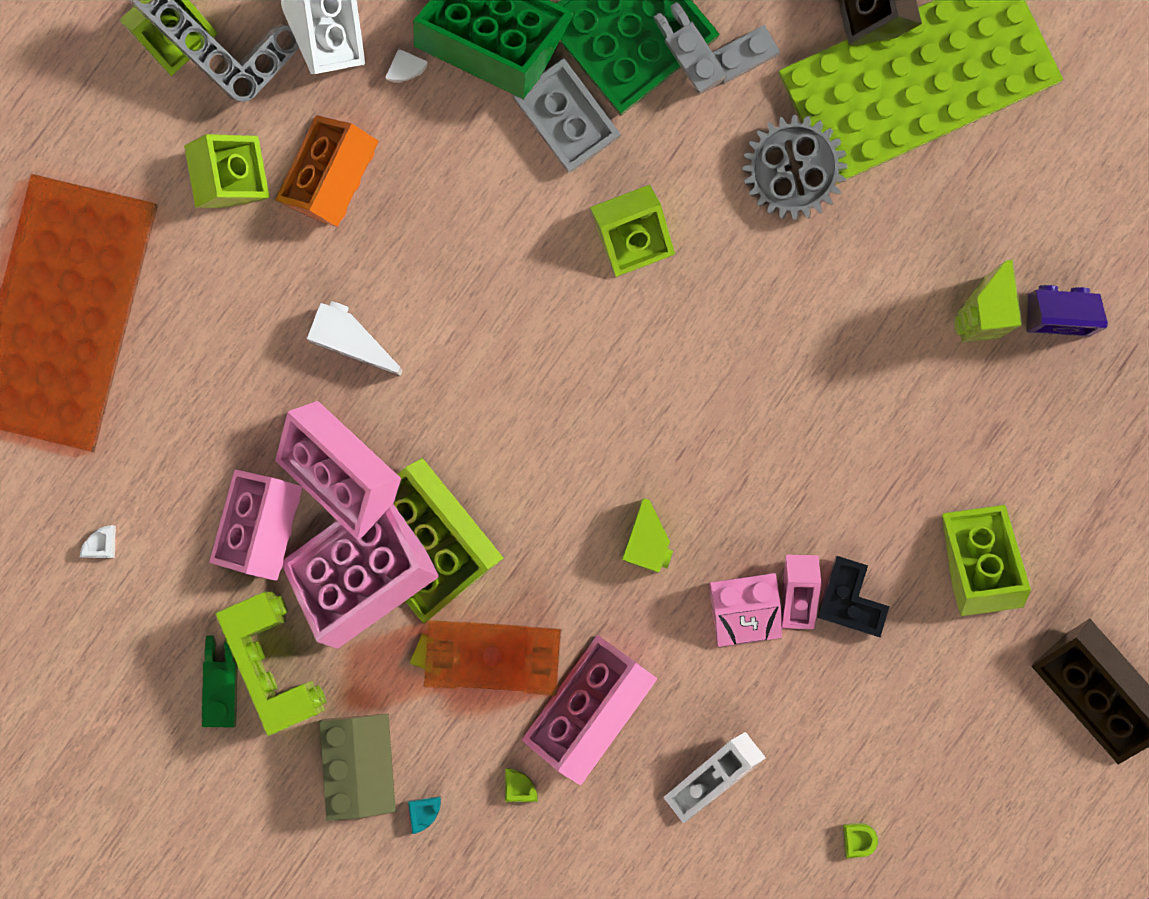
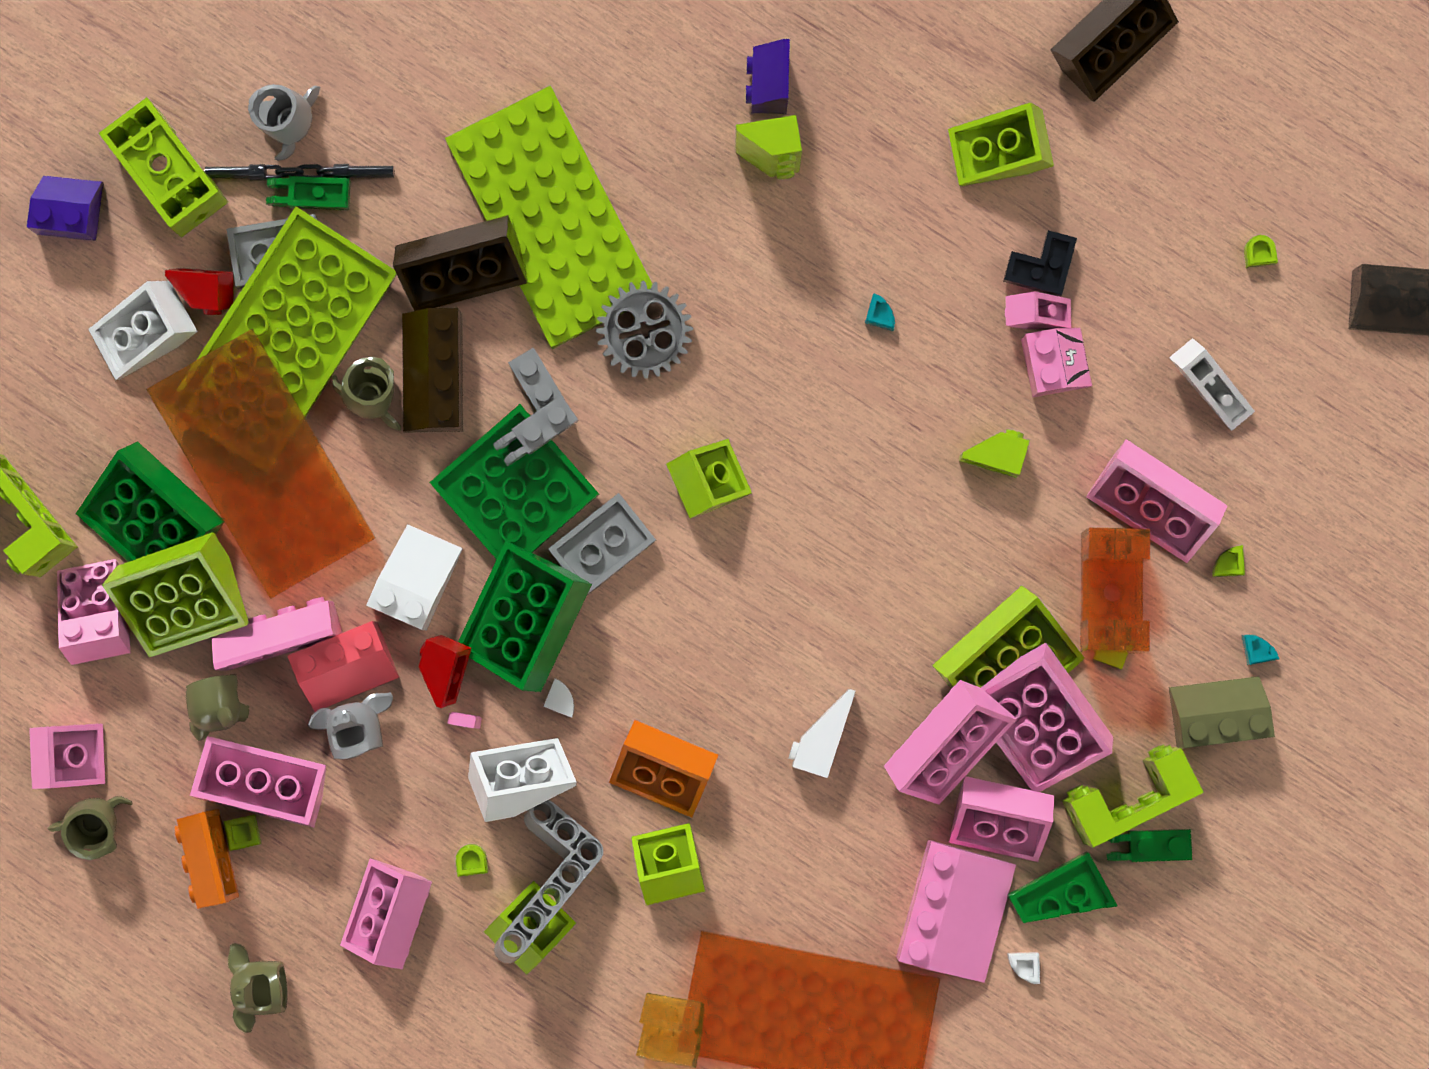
camera: 85 degrees left, 0 degrees up
none -> clear yellow slope [636,993,704,1069]
none -> teal tile [865,293,895,331]
none -> bright pink slope [896,840,1016,983]
none -> green wing [1007,851,1118,923]

